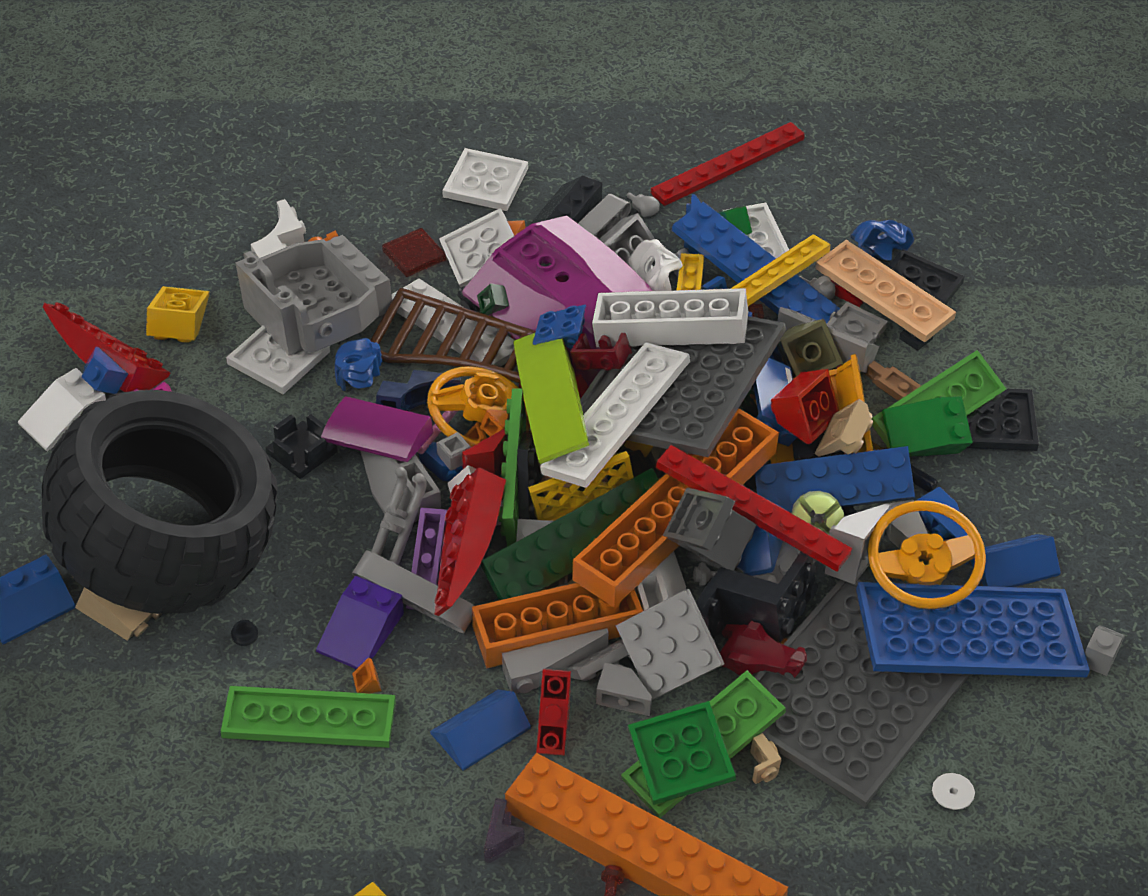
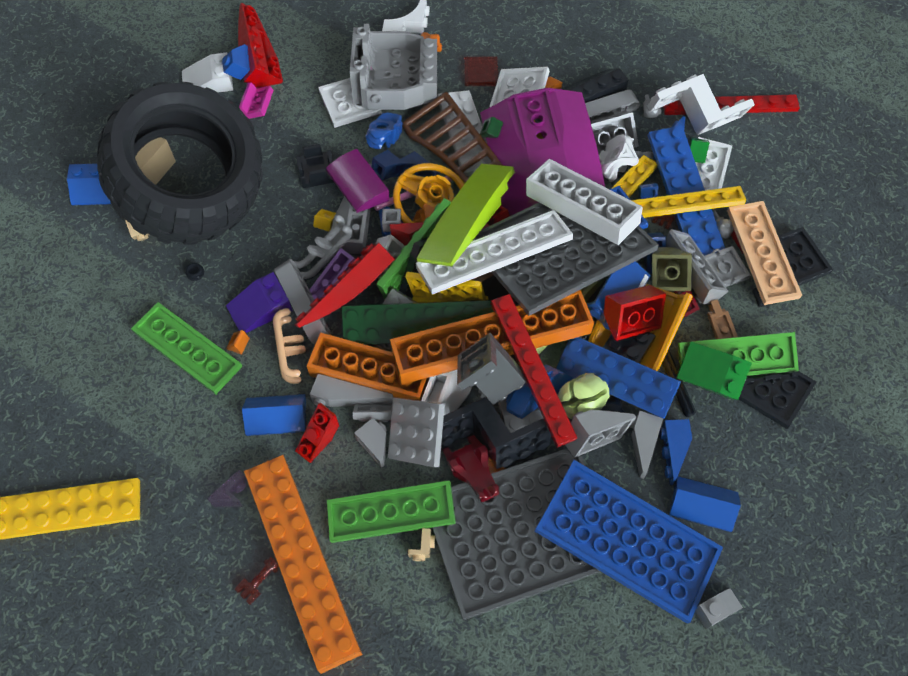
camera: 35 degrees right, 15 degrees up
yellow slope [146,286,210,342] -> none
white plate [443,148,528,211] -> none
blue hinge [533,304,586,349] -> none
dark red window [570,333,633,371] -> none
green plate [628,701,736,805] -> none
tan slope [815,399,873,456] -> none
blue piece [850,220,914,261] -> none
light orange piece [868,501,986,609] -> none
white piece [932,773,975,810] -> none
none -> light nougat piece [273,308,306,384]
none -> yellow slope [313,209,336,231]
none -> white bracket [647,74,755,135]

